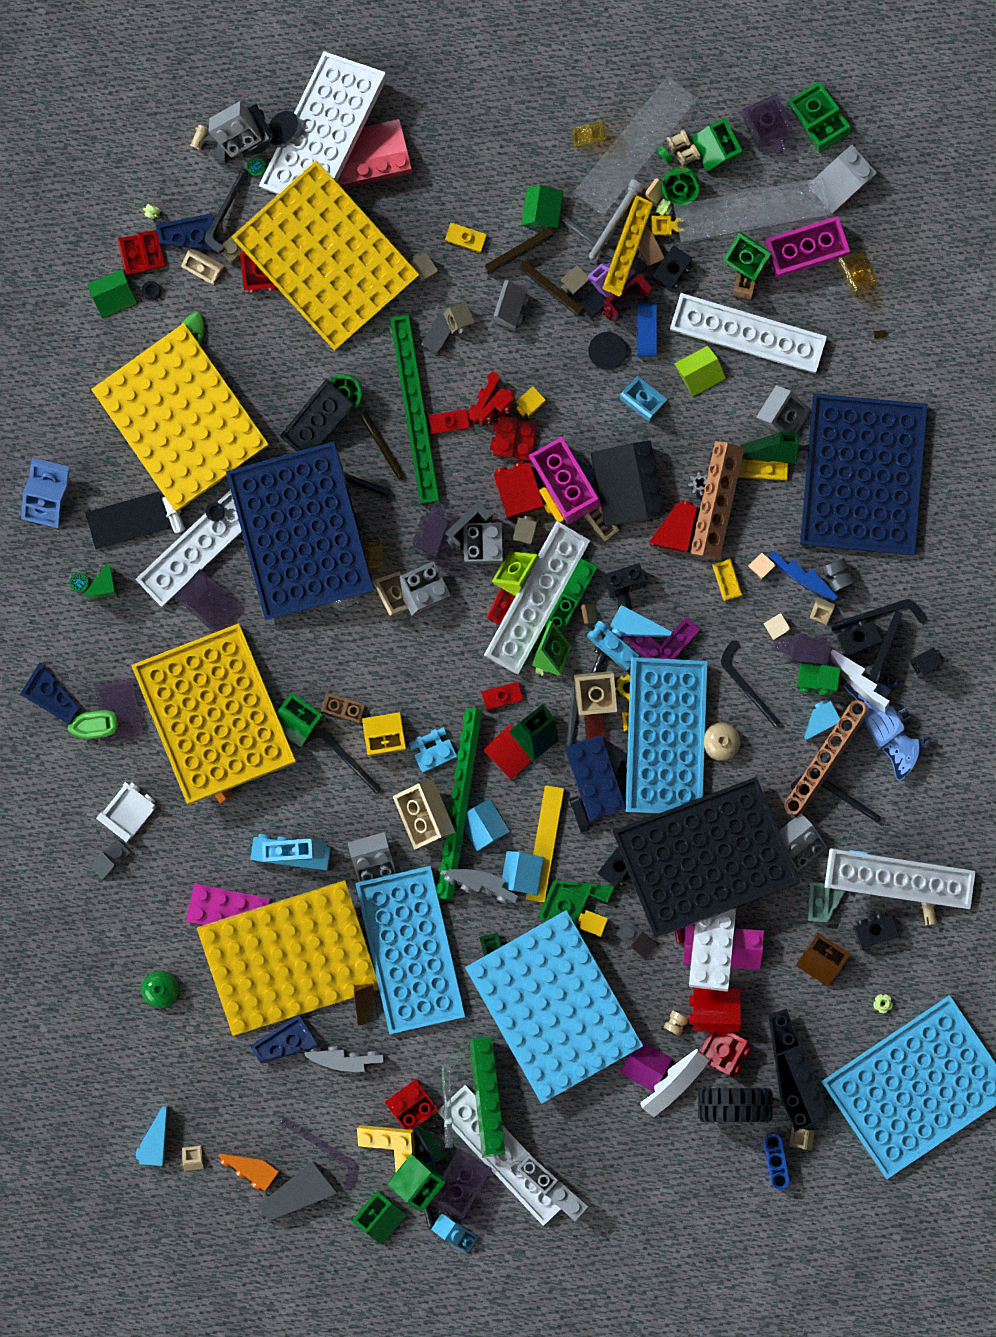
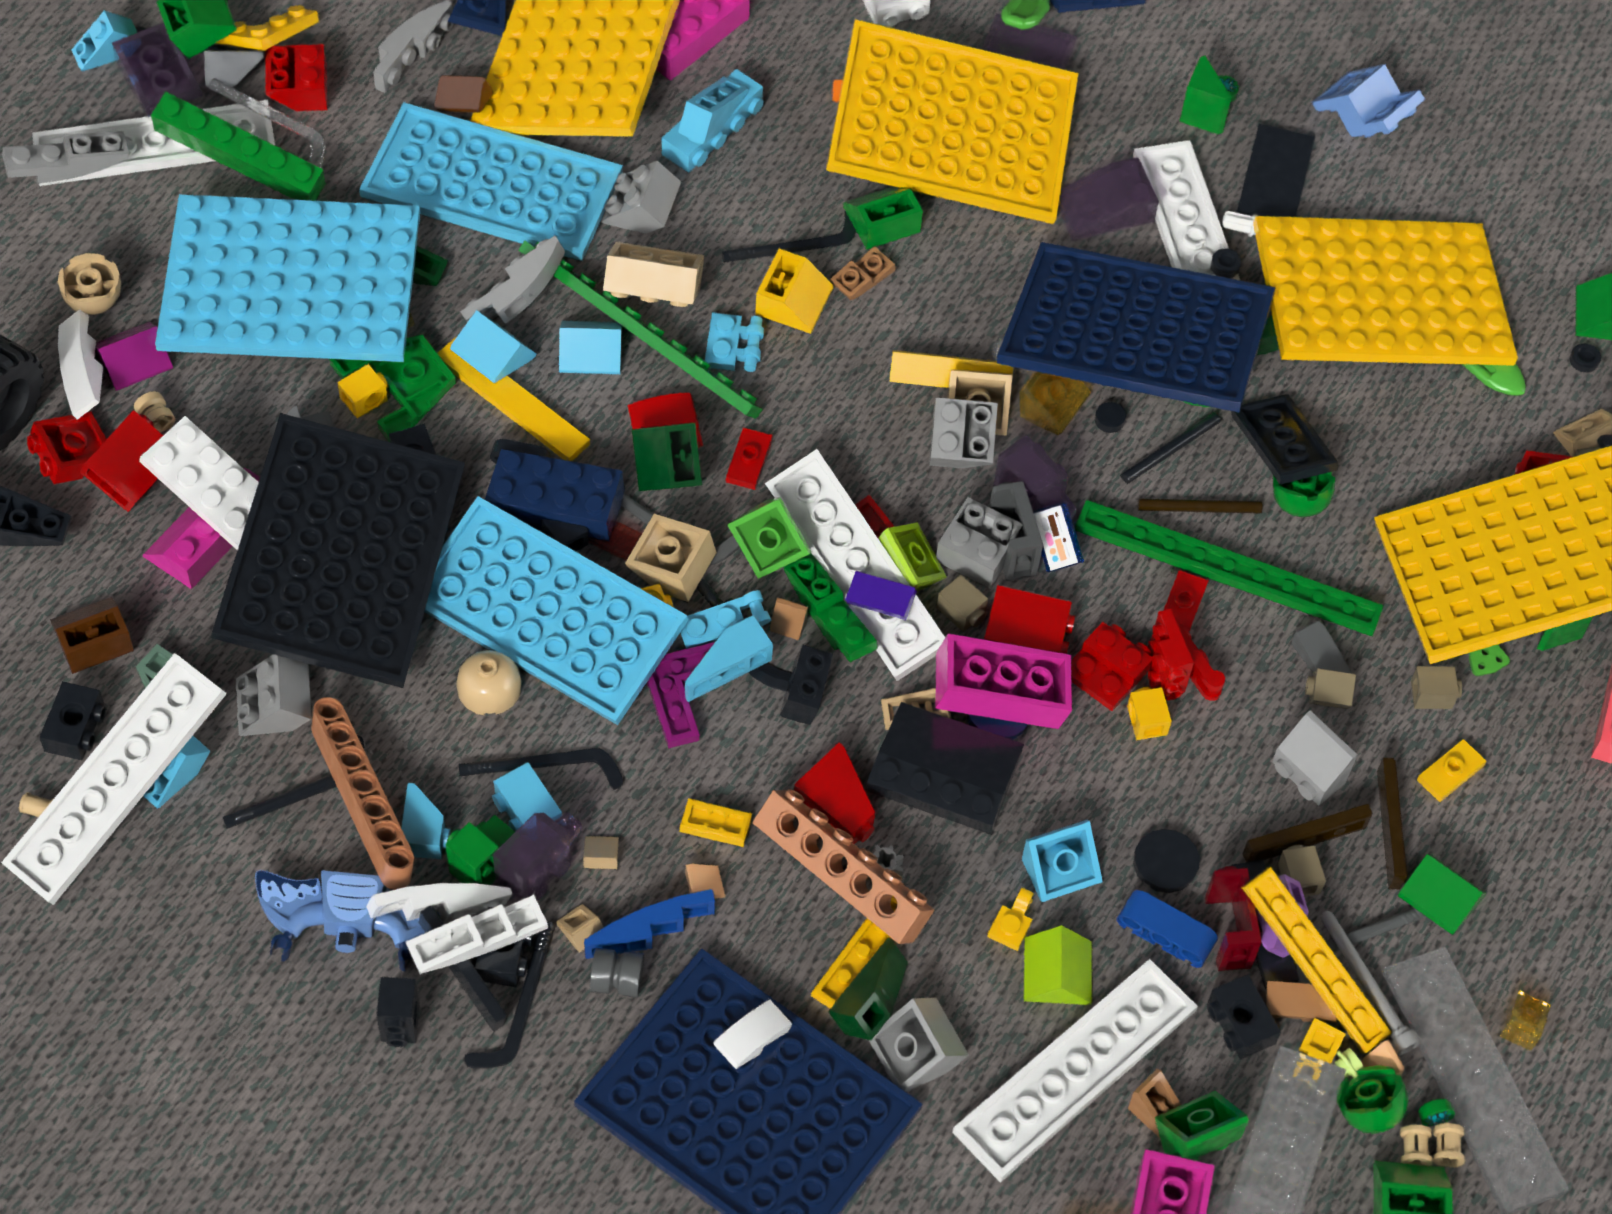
camera: 115 degrees right, 25 degrees down
none -> tan cylinder [58,253,121,315]
none -> white slope [406,895,548,974]
none -> medium azure brick [492,762,563,845]
none -> white slope [714,1000,792,1069]
none -> dark purple tile [845,571,917,620]
none -> yellow tile [889,350,1014,388]
none -> yellow plate [987,887,1034,951]
none -> slope [1033,502,1084,572]

